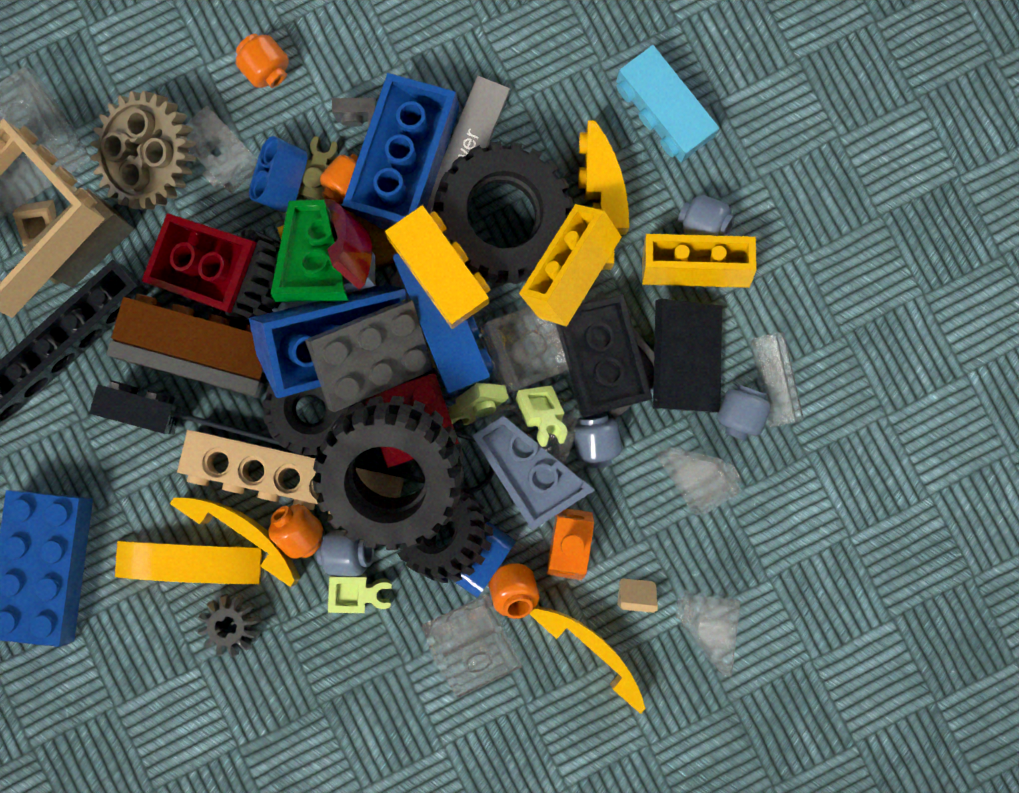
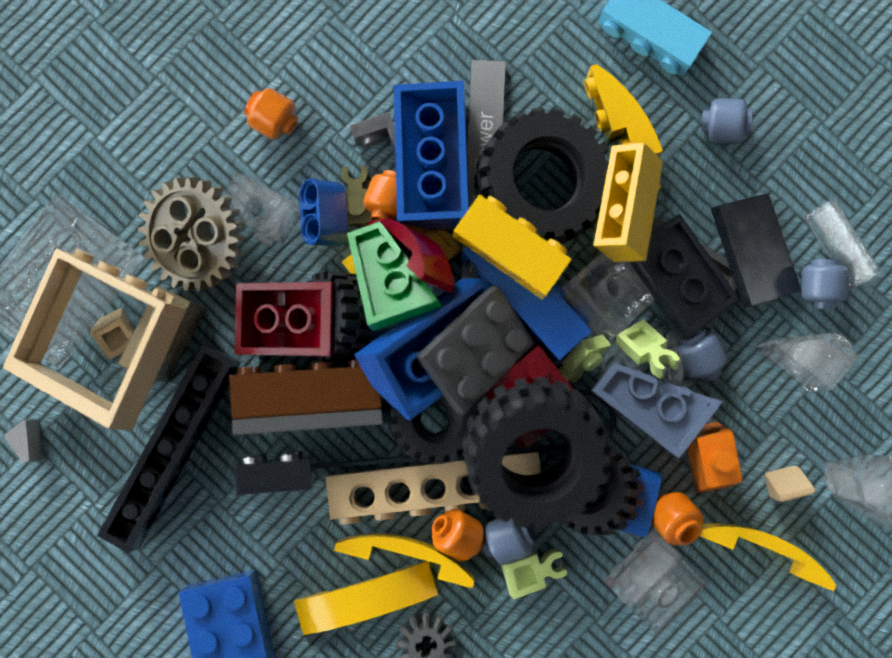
camera: 20 degrees left, 0 degrees up
yellow brick [642,234,756,288] -> none

